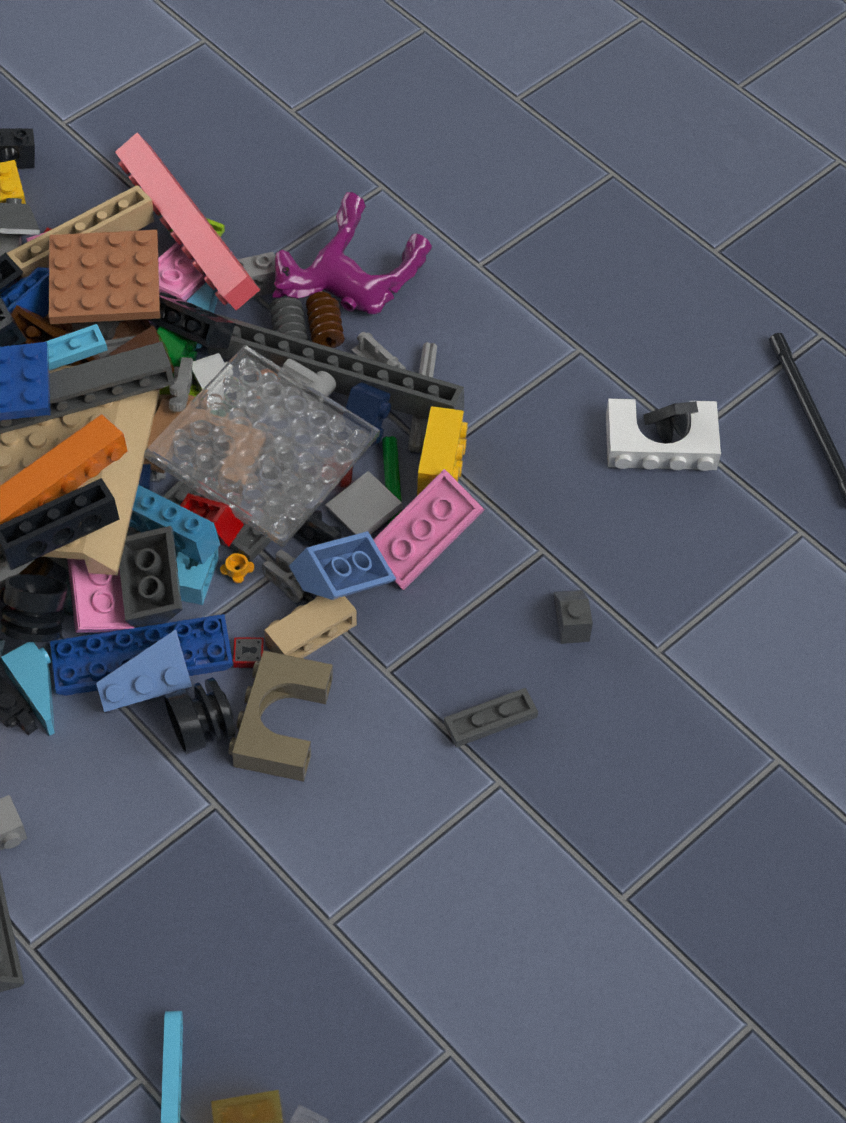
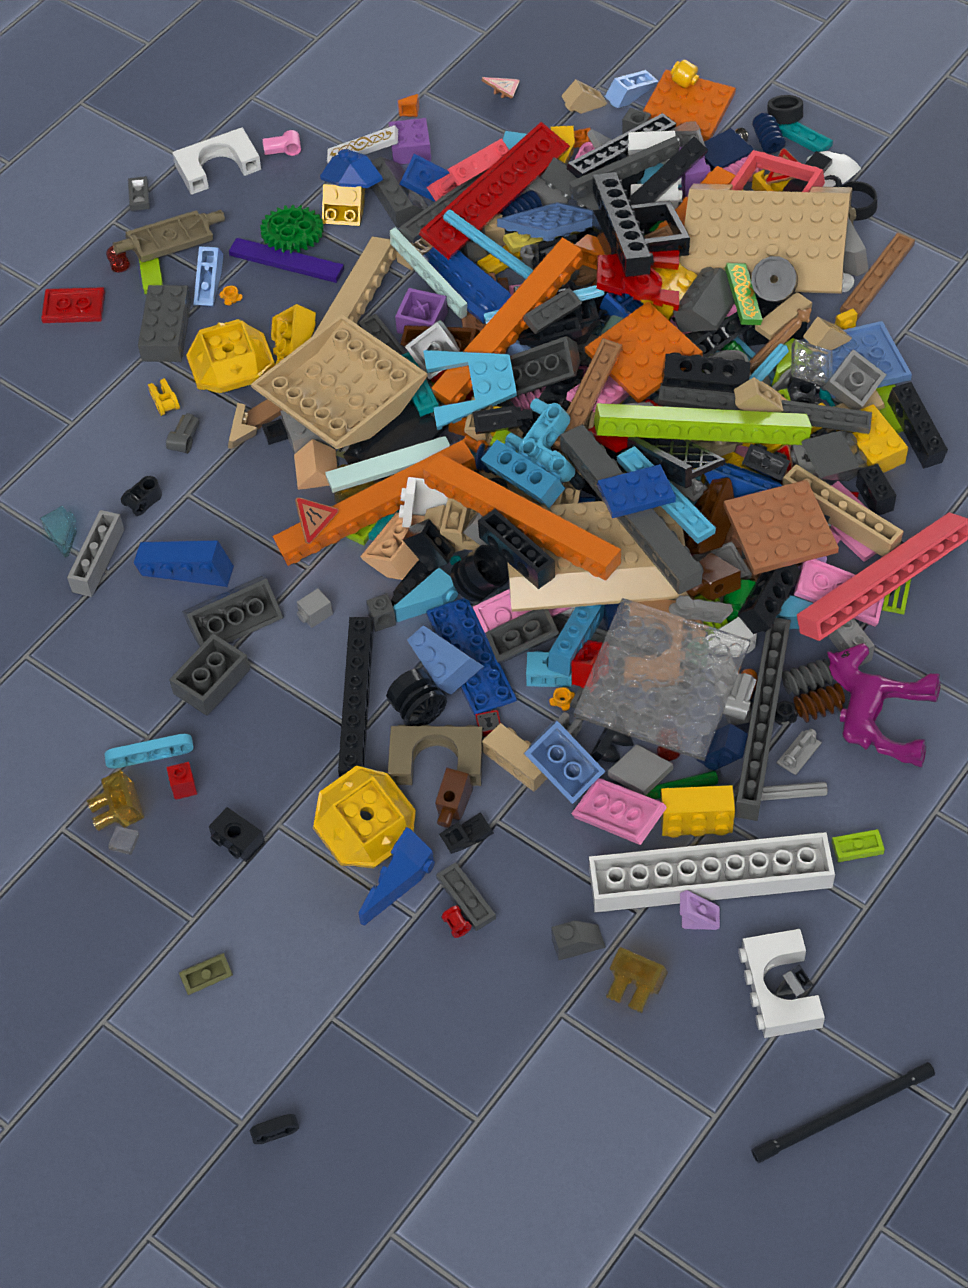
camera: 85 degrees right, 0 degrees up
none -> red brick [166,762,197,800]
none -> dark grey brick [169,634,250,716]
none -> olive slope [178,953,233,995]
none -> black brick [208,807,265,862]
none -> black beam [250,1114,299,1145]
none -> yellow piece [313,766,416,869]
none -> black brick [338,617,374,778]
none -> blue wedge [358,827,435,926]
none -> dark grey brick [366,594,396,632]
none -> reddish brown torso [435,768,473,828]
none -> black slope [439,812,494,854]
none -> red bush [441,906,472,938]
none -> white brick [589,832,835,912]
none -> clear yellow brick [606,947,668,1013]
none -> lavender slope [680,890,720,930]
none -> lime plate [832,829,885,862]
none -> black brick [856,464,897,515]

